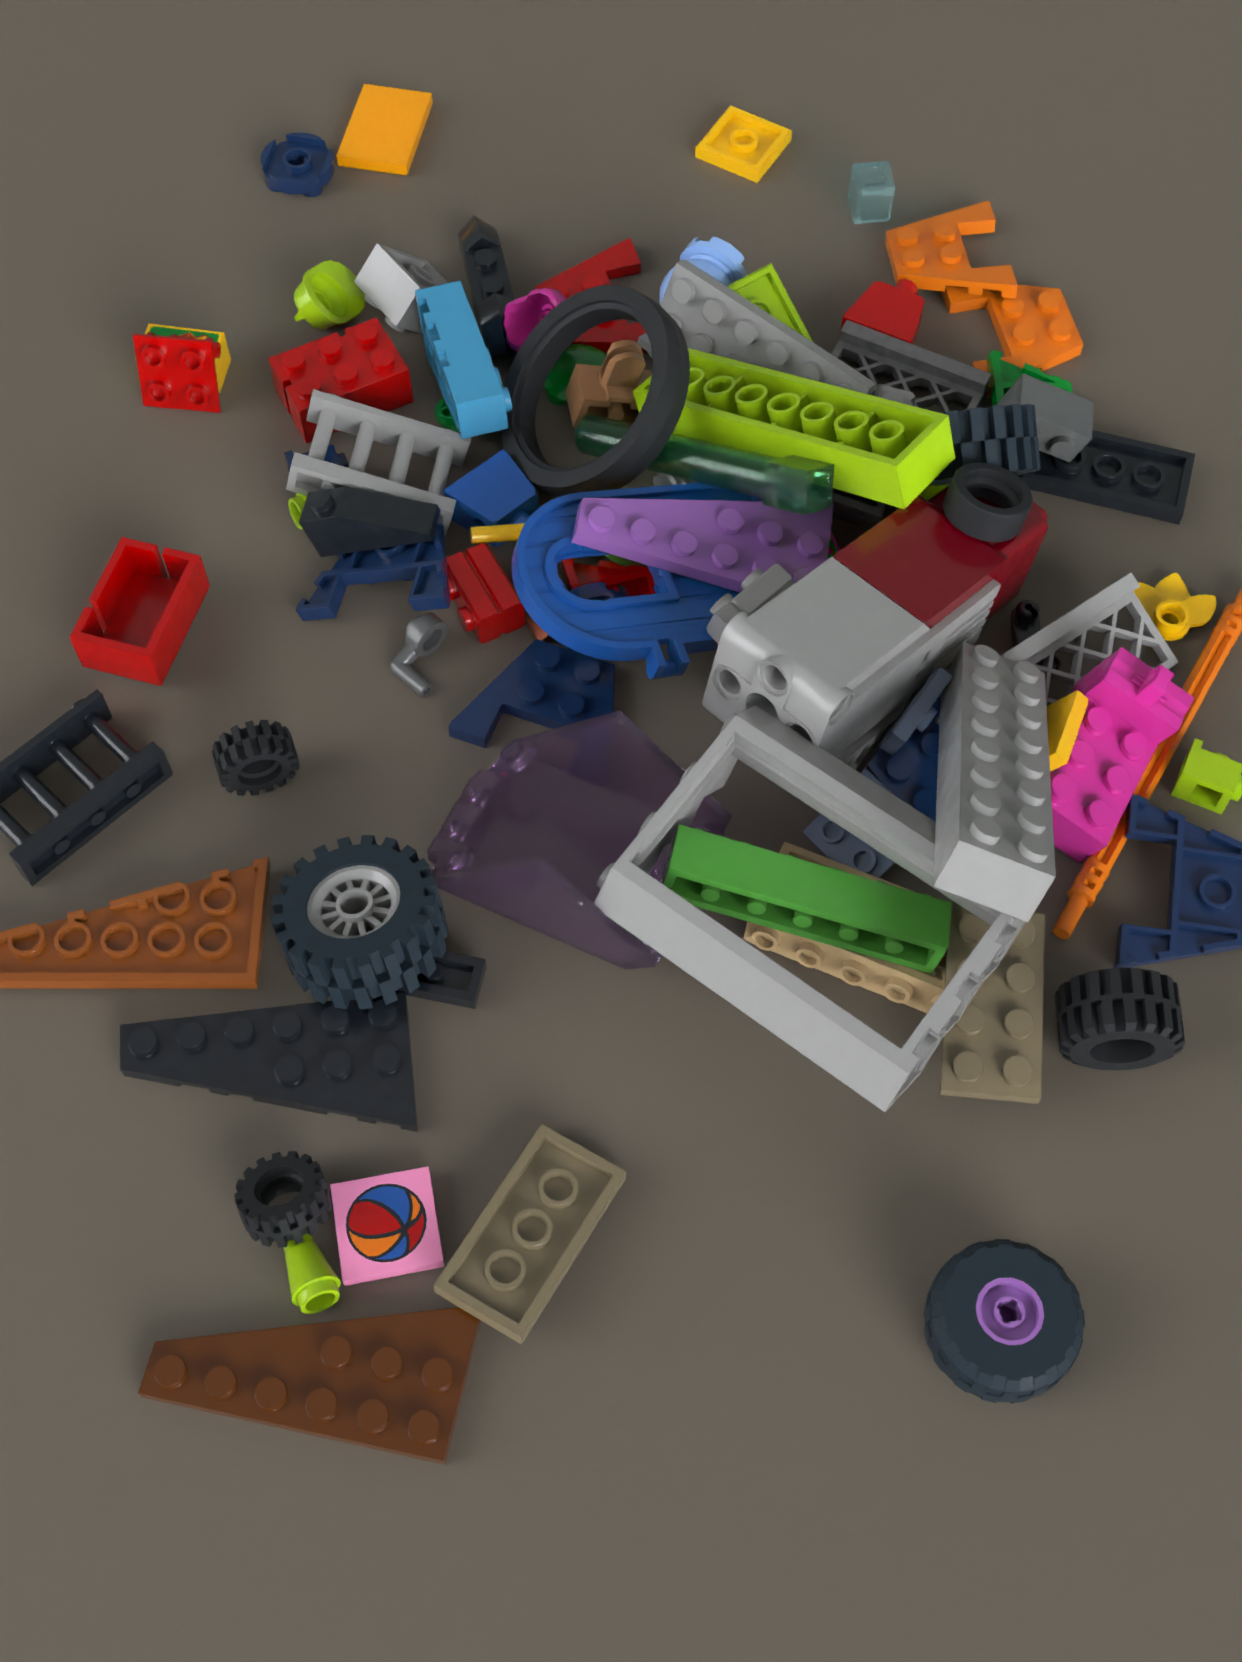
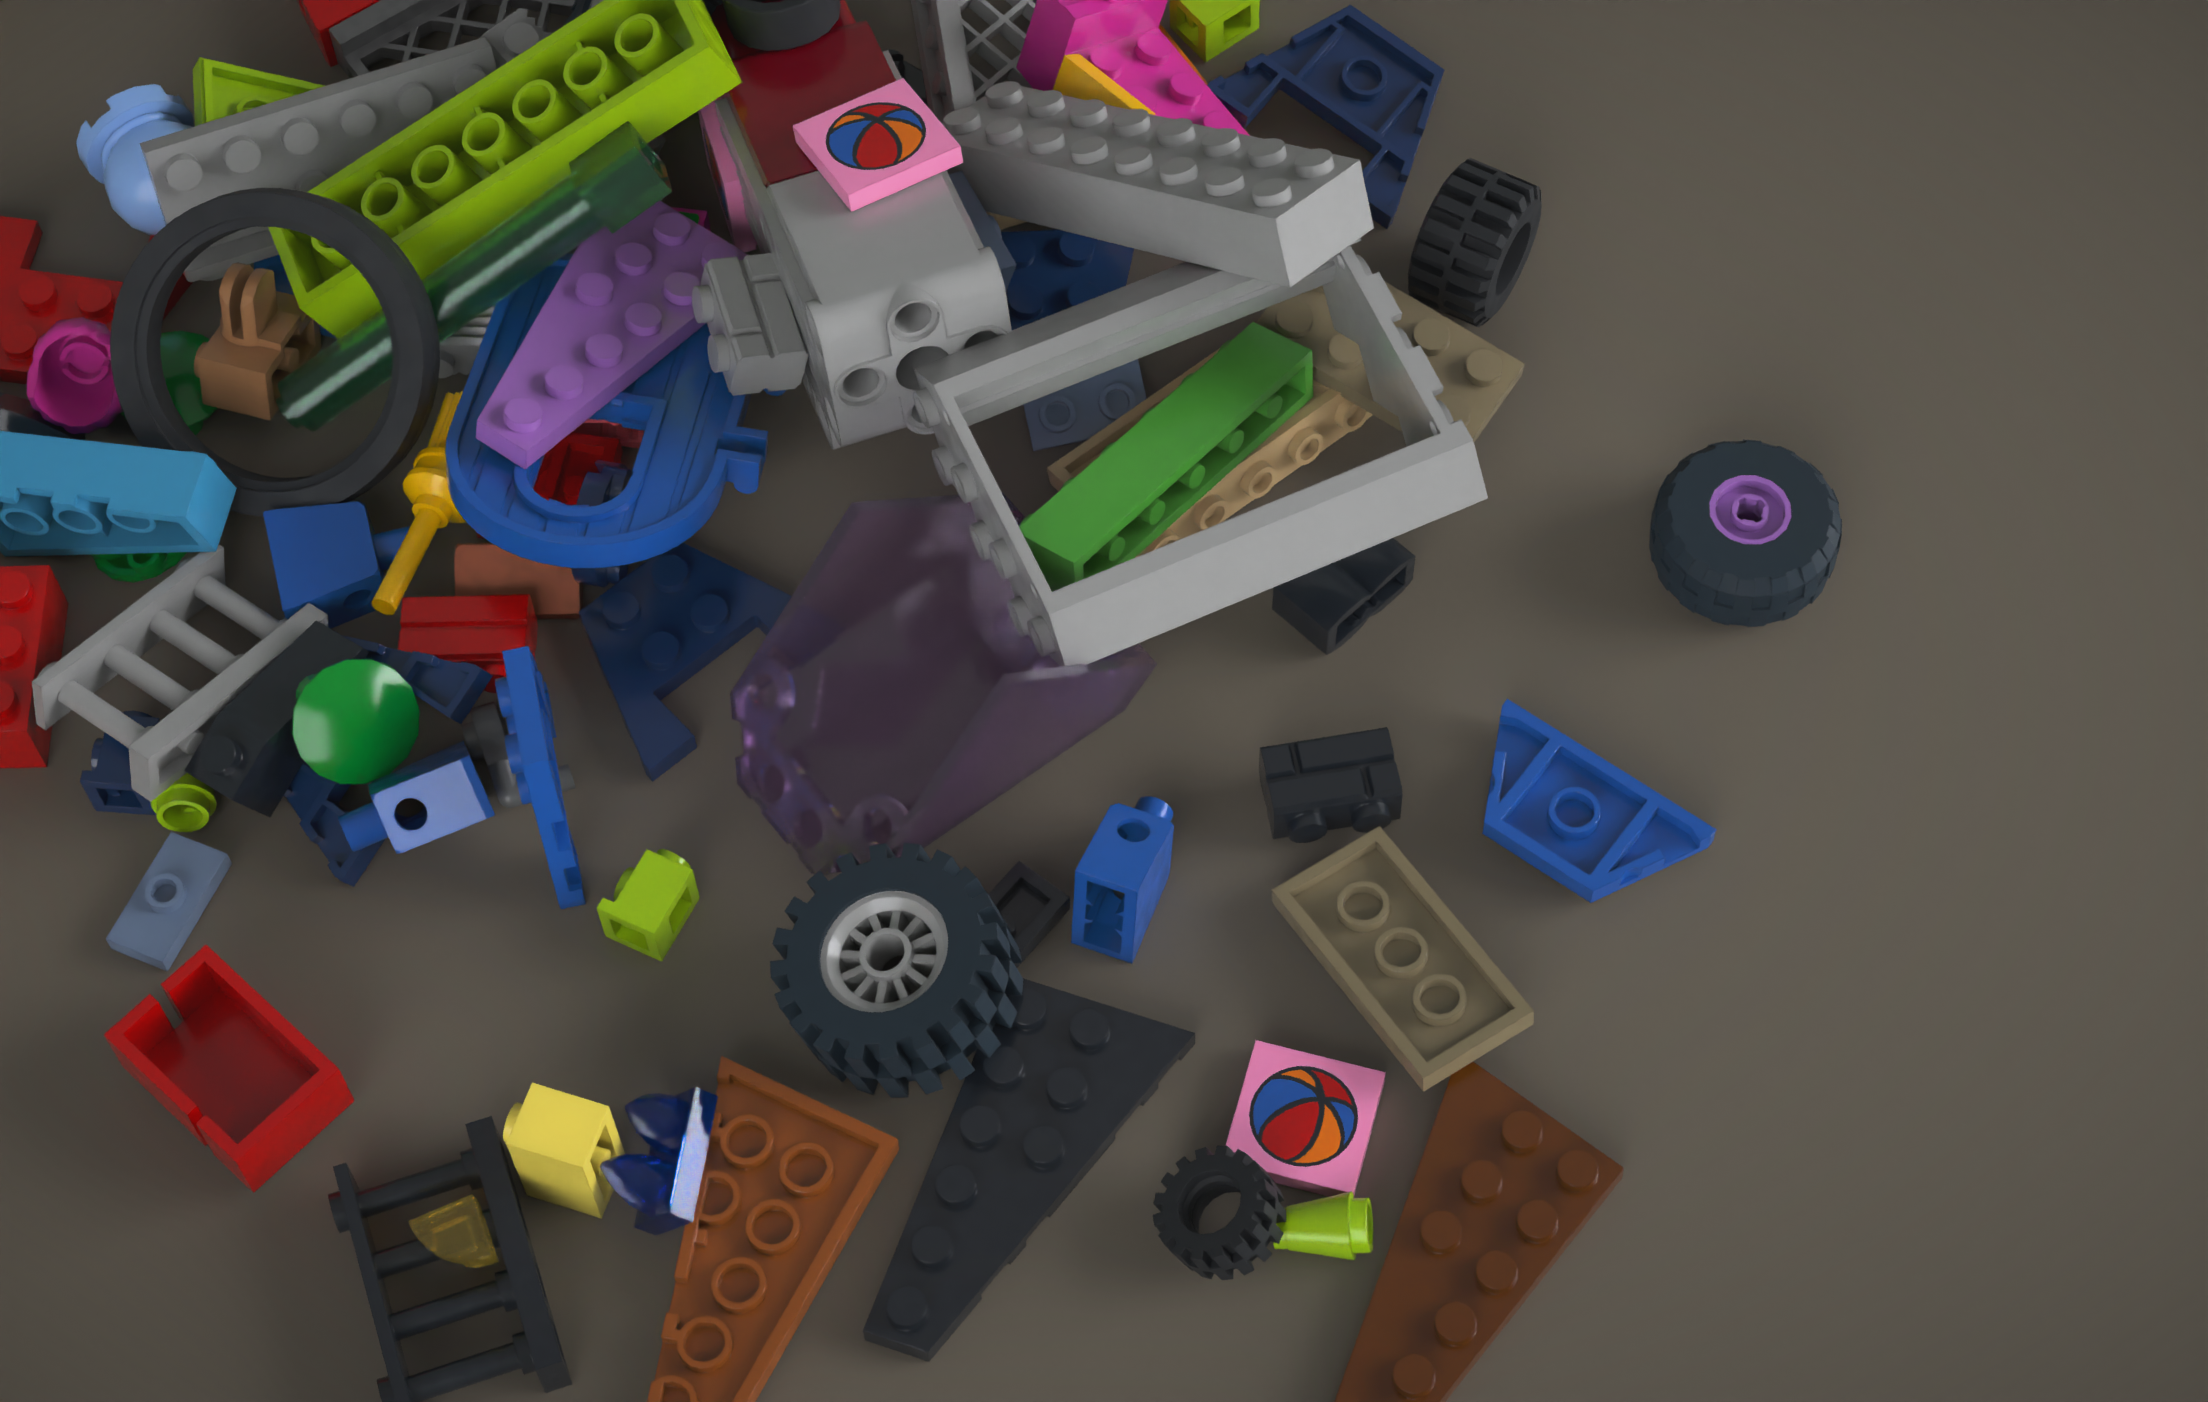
camera: 60 degrees left, 0 degrees up
black tyre [212,720,300,796] -> none
none -> sand blue plate [106,832,232,972]
none -> green dish [292,659,420,784]
none -> torso [338,741,495,854]
none -> clear yellow tile [408,1194,499,1268]
none -> blue wing [495,646,586,909]
none -> light yellow brick [503,1082,627,1219]
none -> lime brick [597,849,700,962]
none -> clear blue tile [599,1087,718,1236]
none -> tile [793,78,963,212]
none -> blue torso [1071,796,1174,964]
none -> black brick [1259,727,1403,843]
none -> black brick [1272,538,1416,655]
none -> blue wing [1482,699,1716,903]

